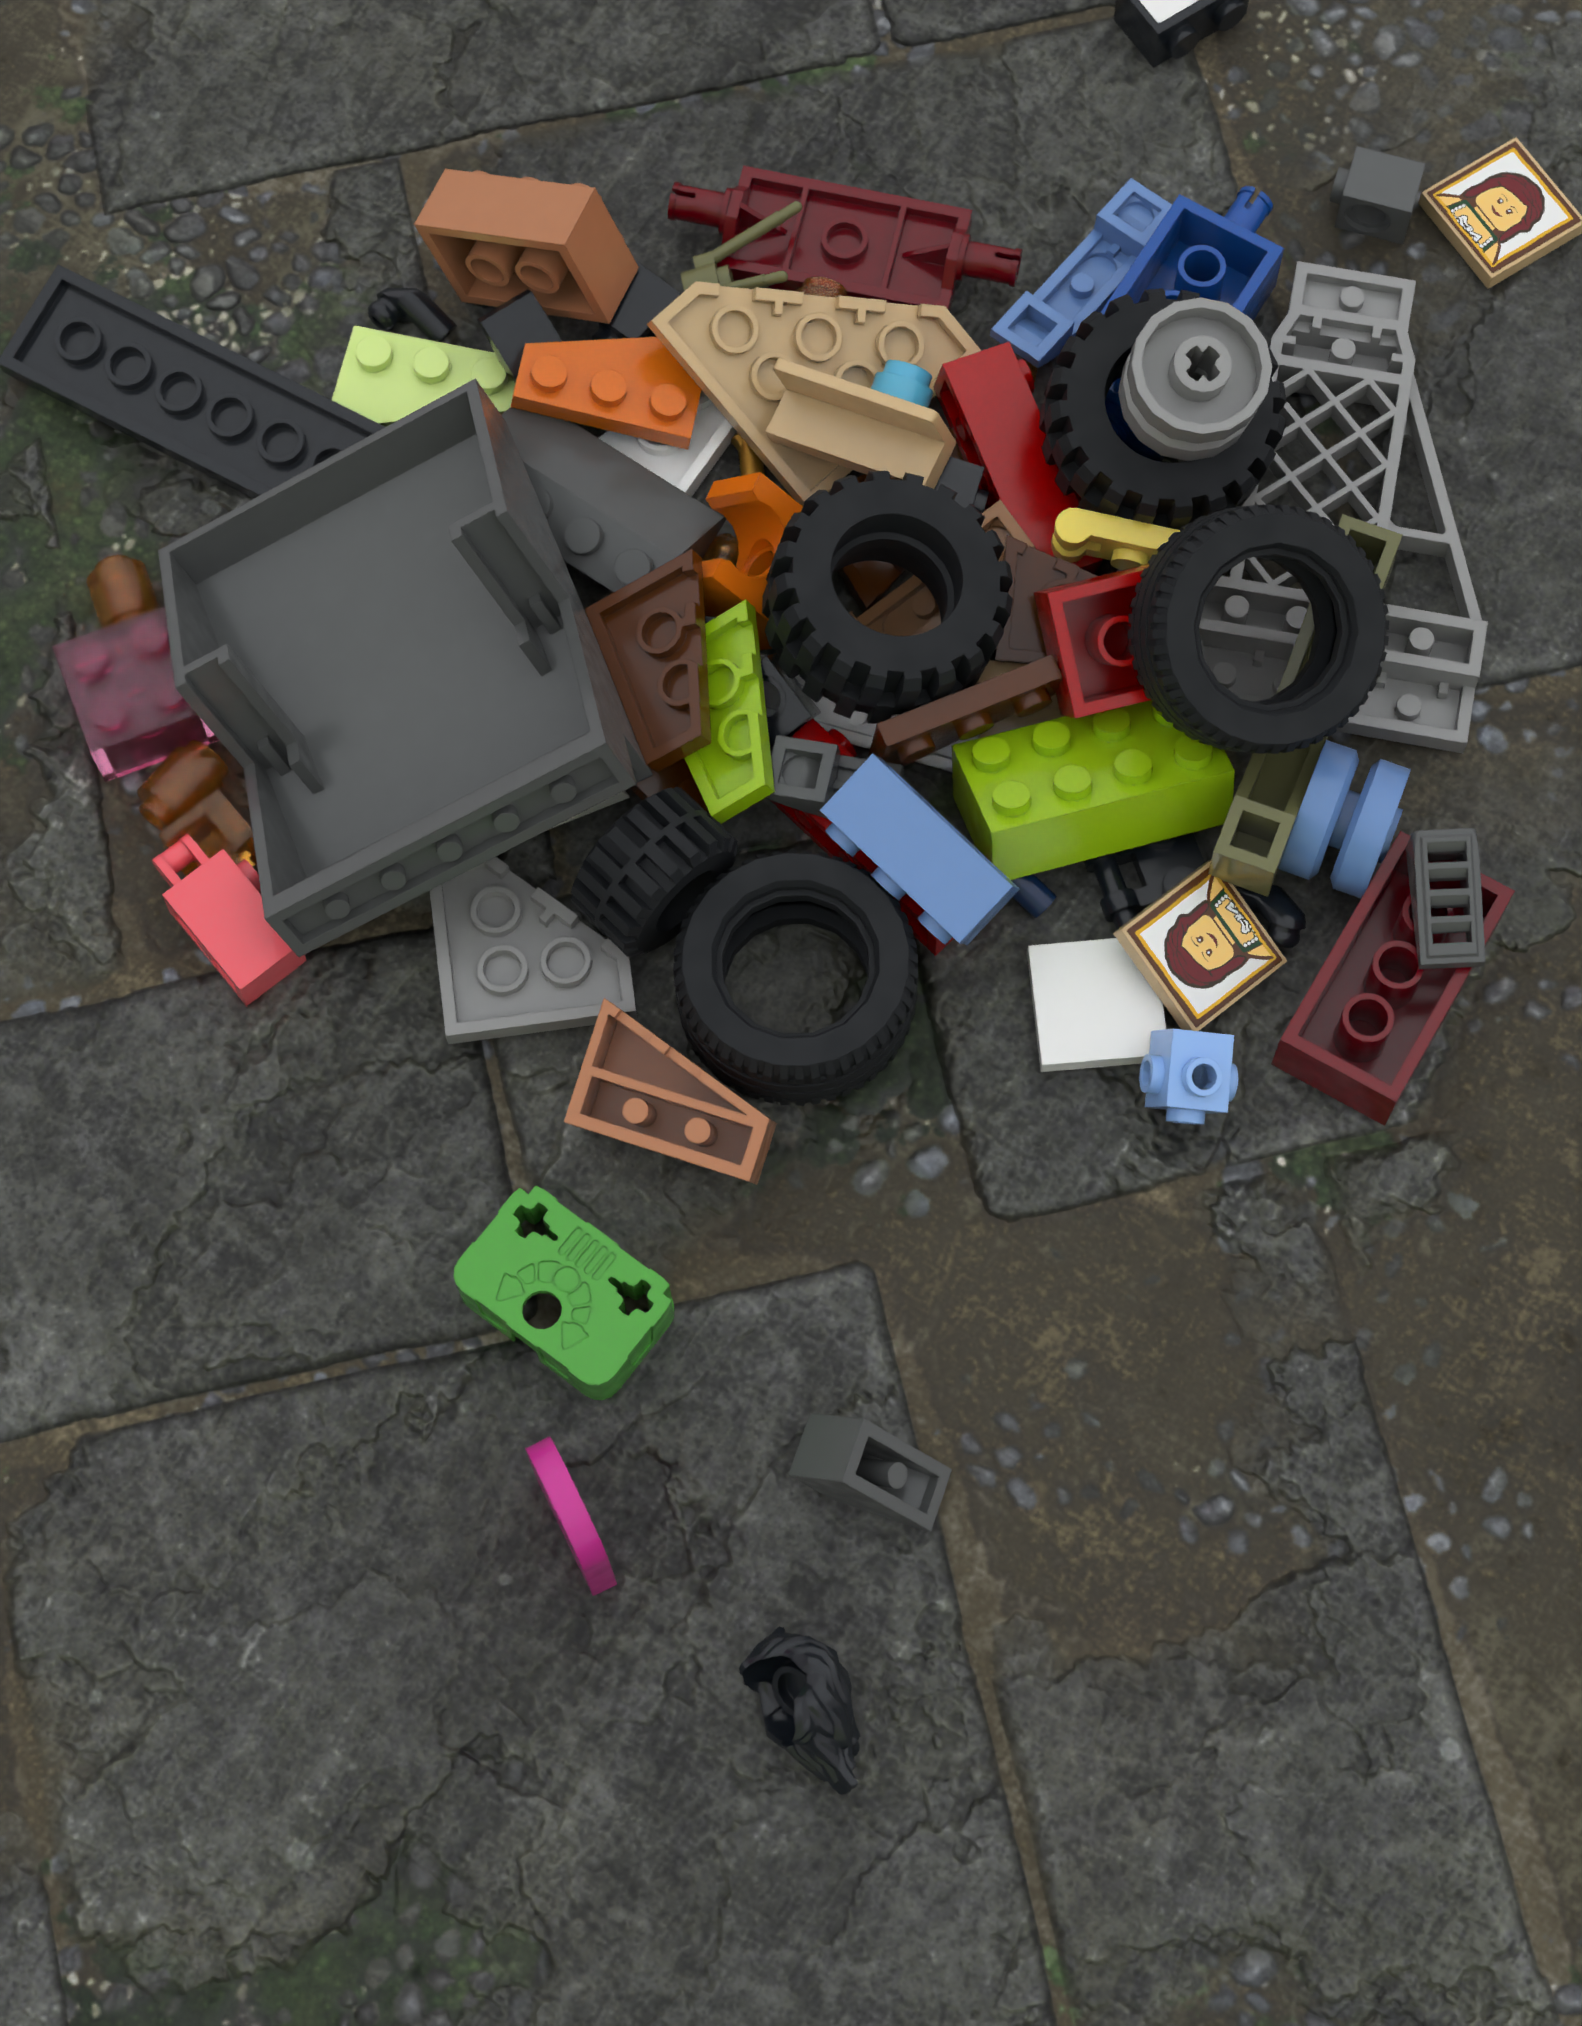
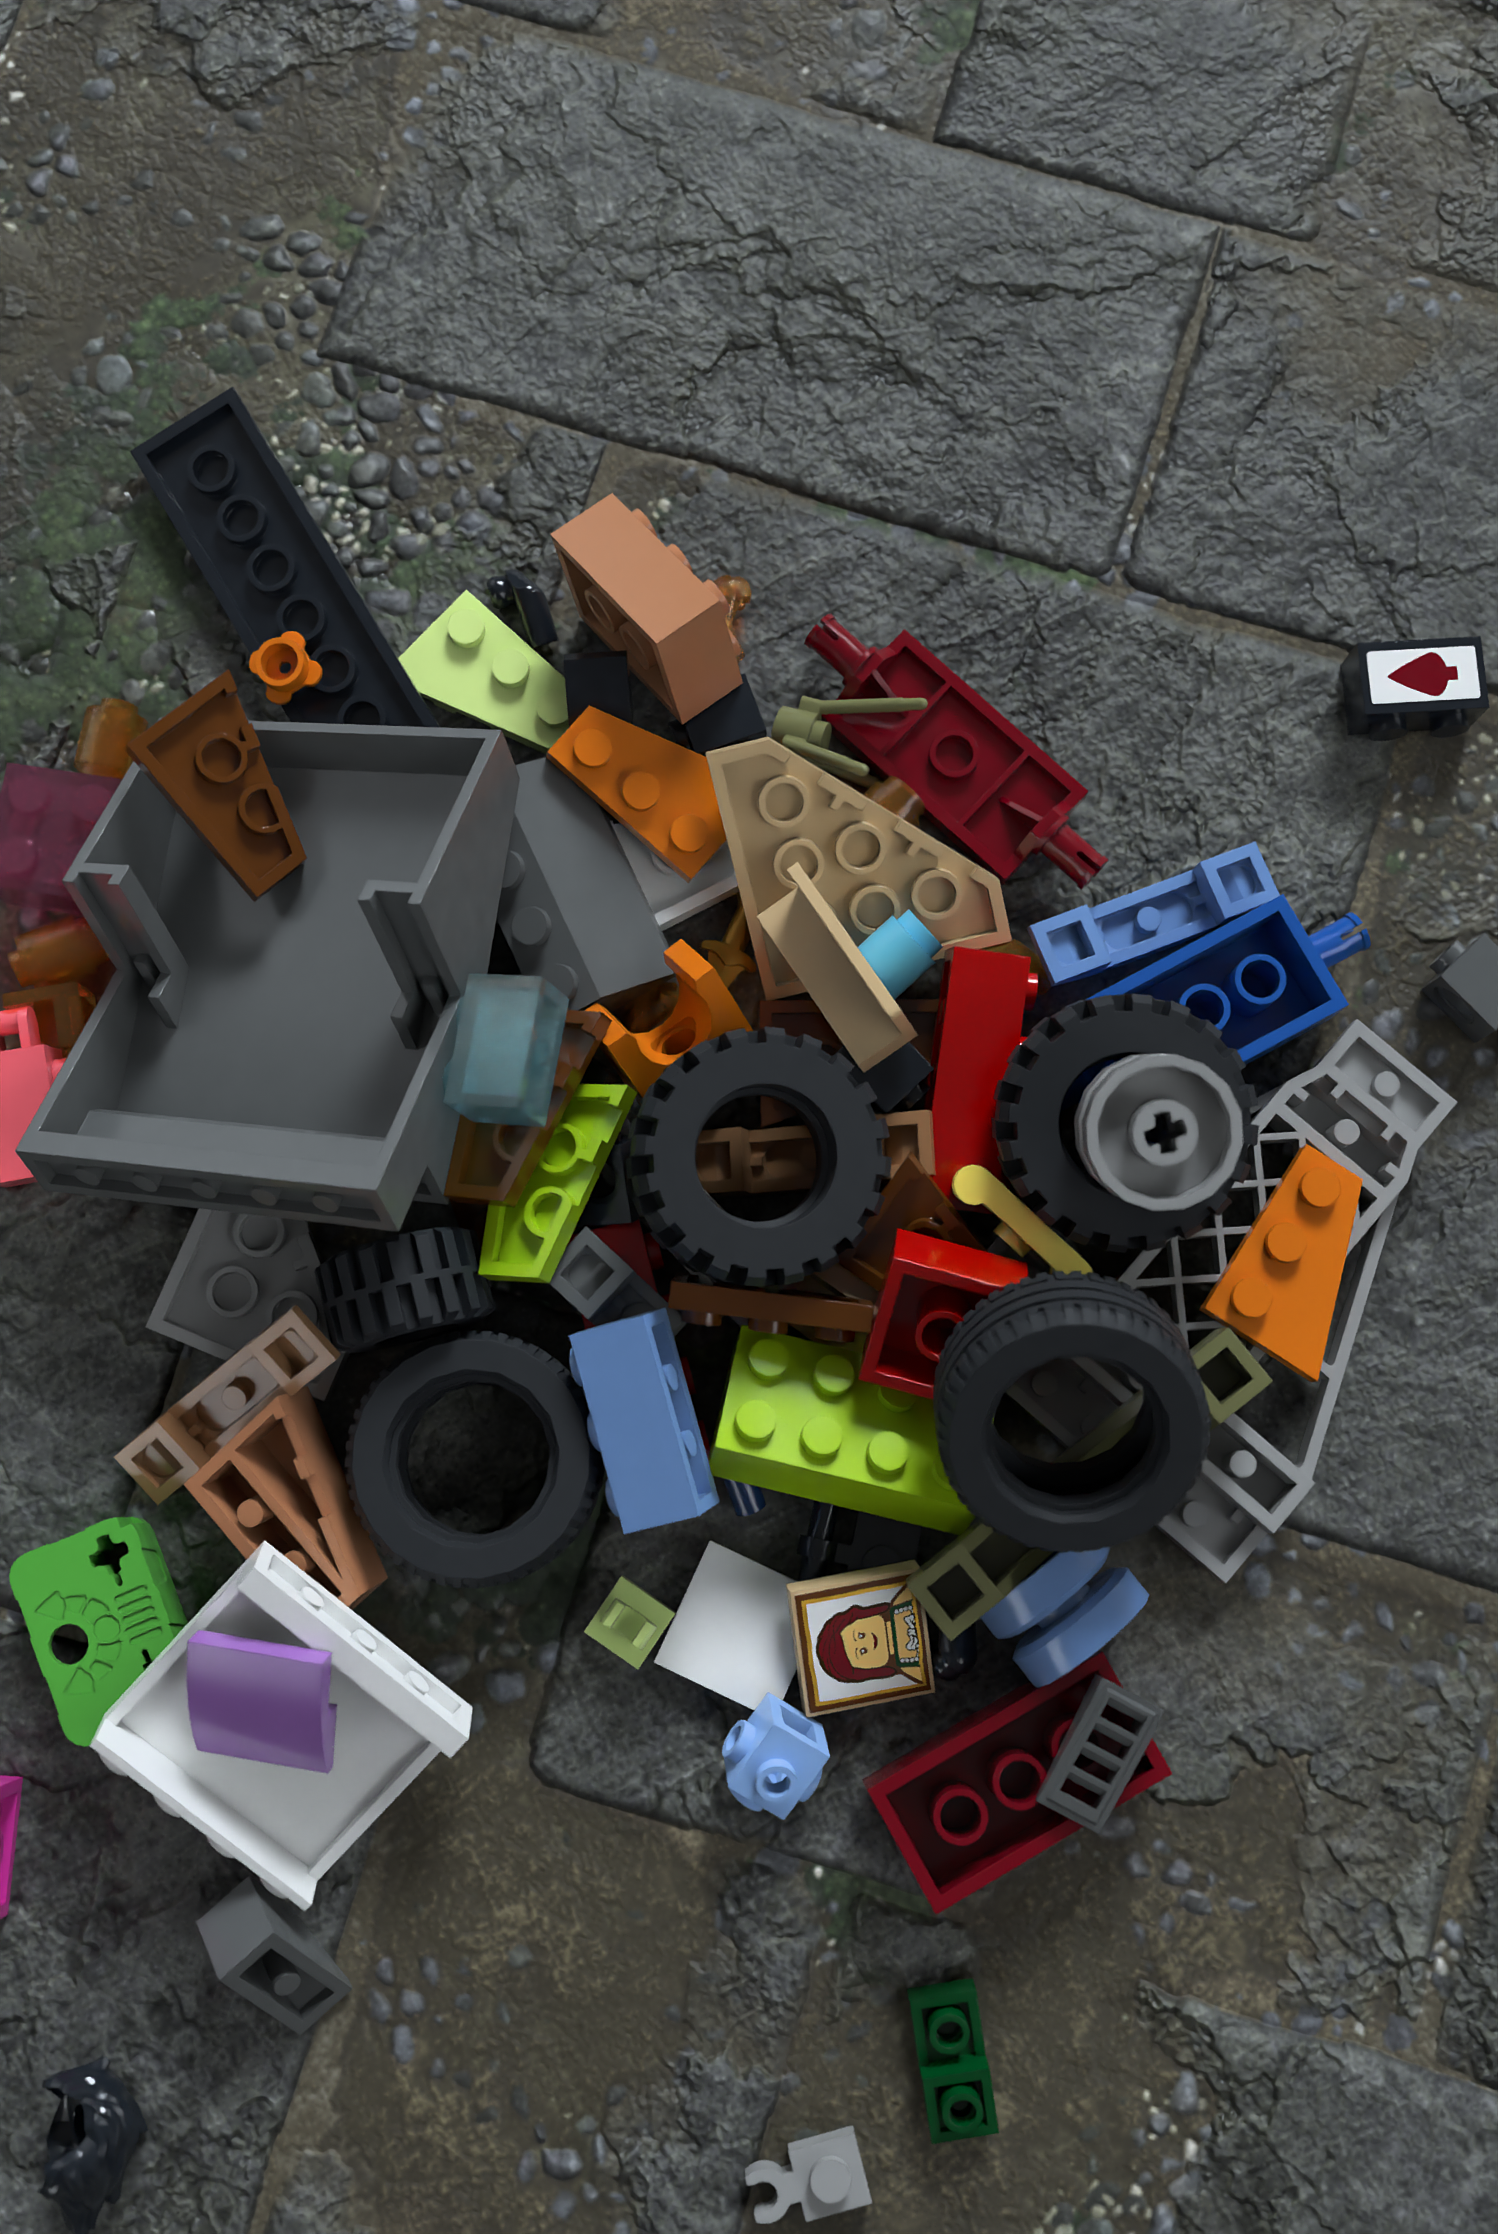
camera: 25 degrees right, 10 degrees up
none -> white panel [90,1541,473,1911]
none -> medium nougat slope [114,1305,341,1505]
none -> reddish brown wing [126,669,307,902]
none -> medium lavender slope [187,1630,337,1774]
none -> orange plate [249,631,323,705]
none -> clear light blue brick [443,973,569,1127]
none -> yellowish green tile [584,1575,676,1669]
none -> light grey plate [745,2125,872,2224]
none -> dark green slope [907,1978,999,2144]
none -> orange wing [1199,1144,1363,1382]

